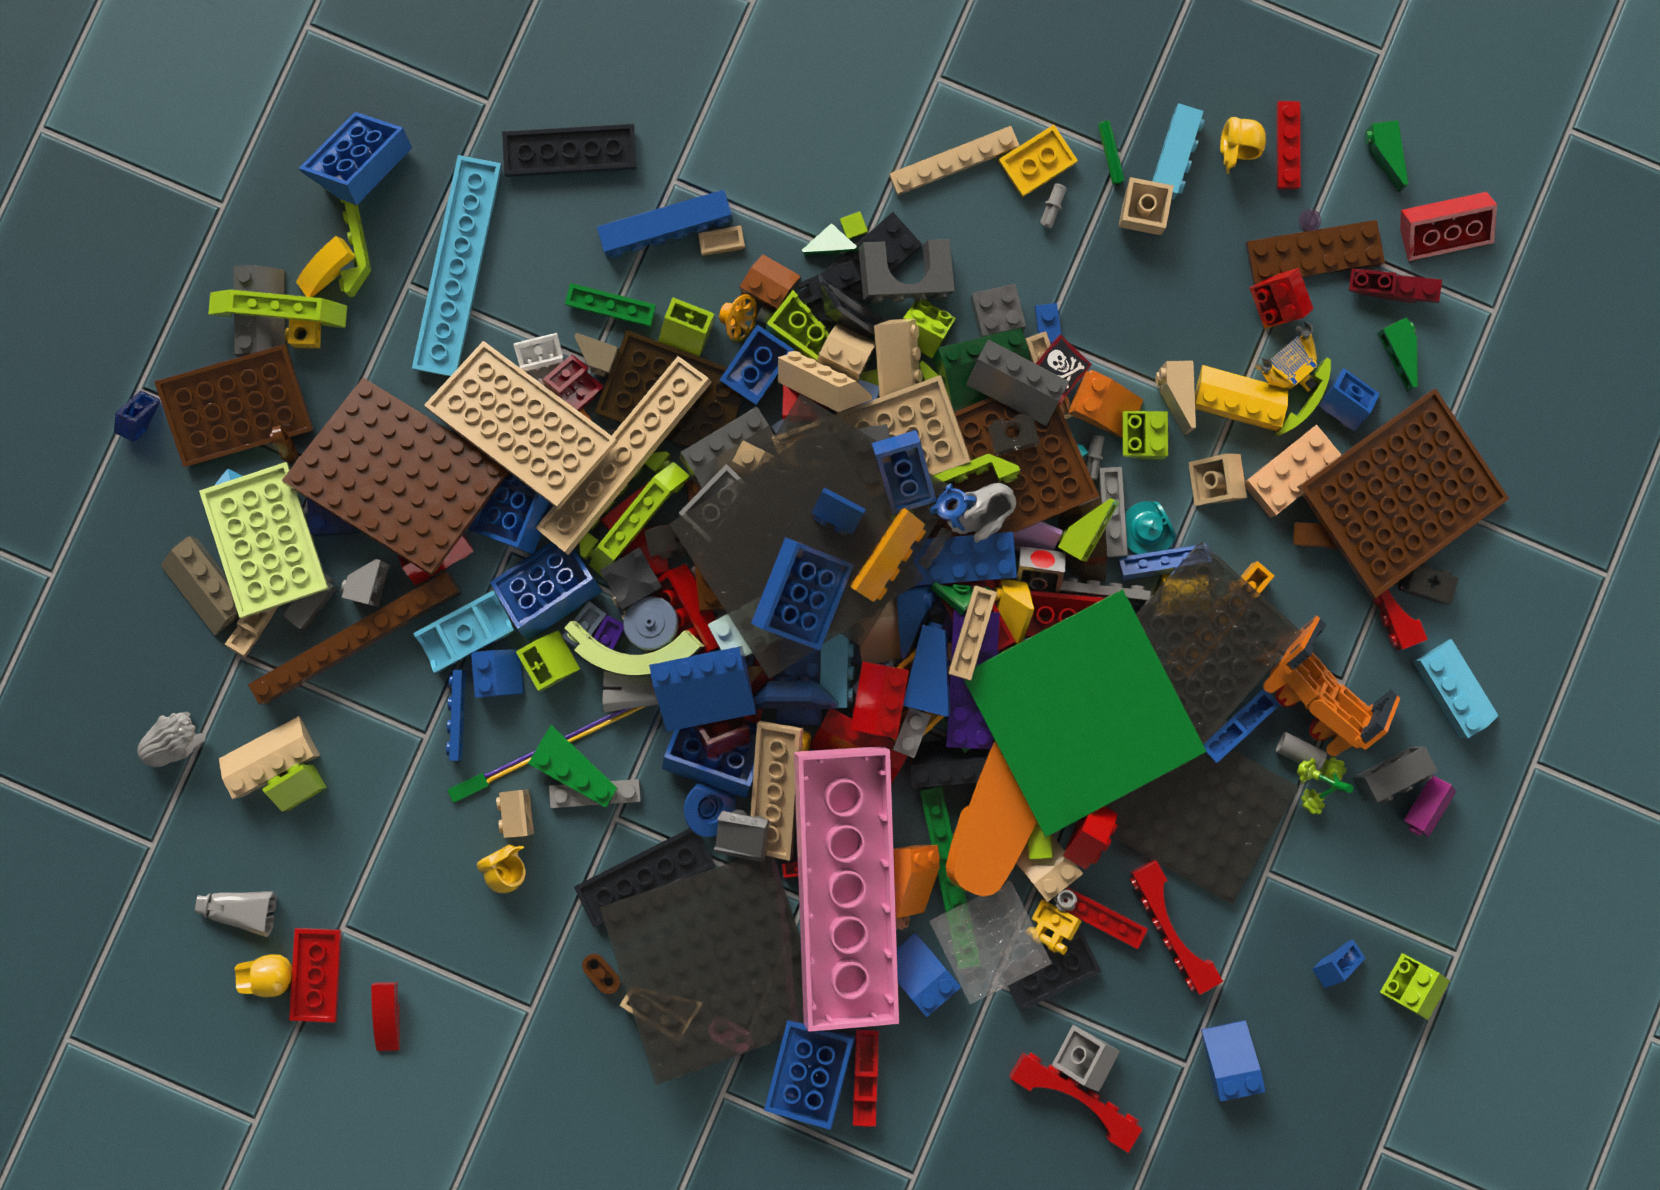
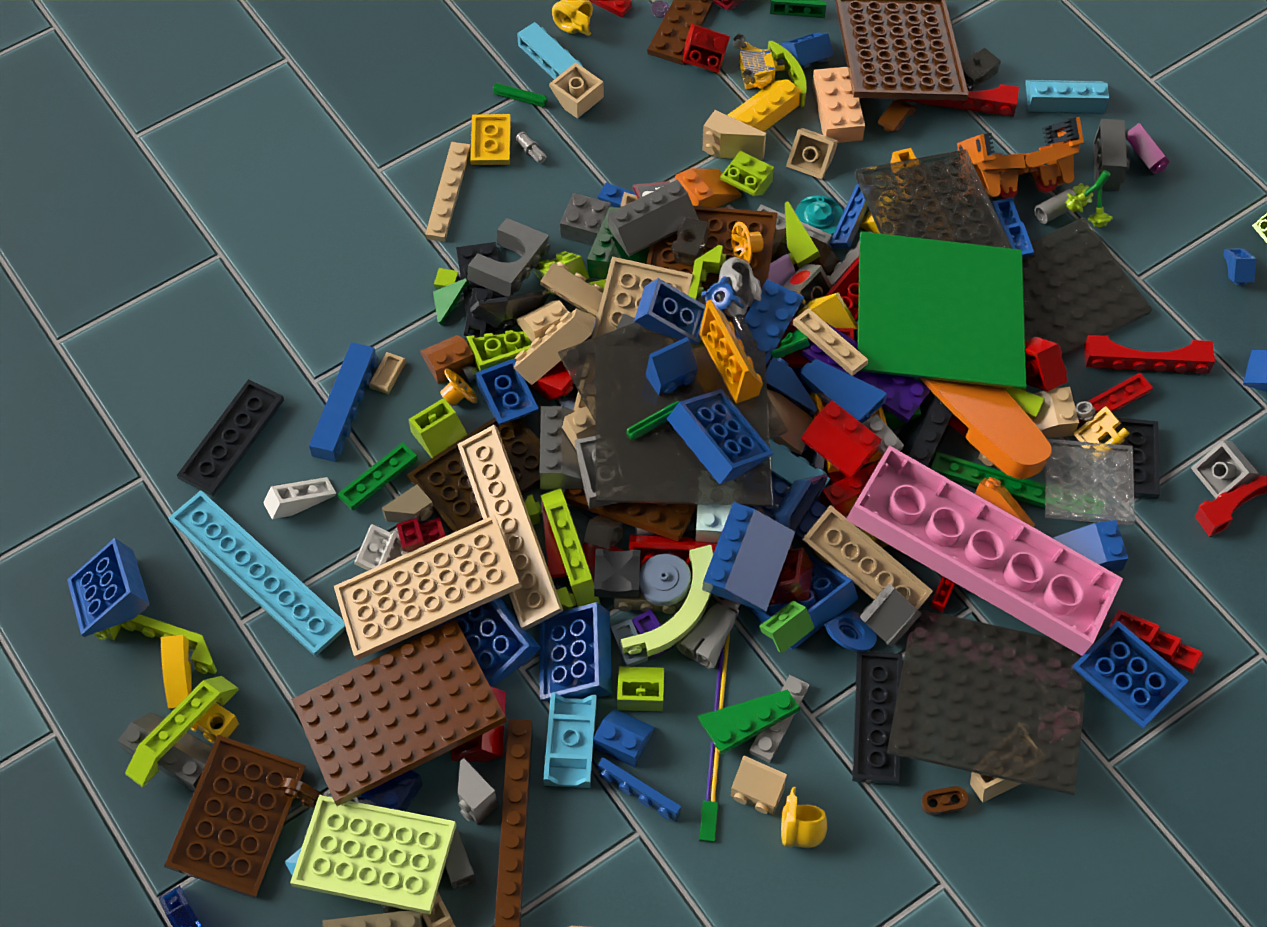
camera: 55 degrees left, 25 degrees down
none -> white slope [263,477,336,519]
none -> green axle [626,401,681,440]
none -> light orange wheel [732,222,763,264]
none -> bright green panel [759,601,814,653]

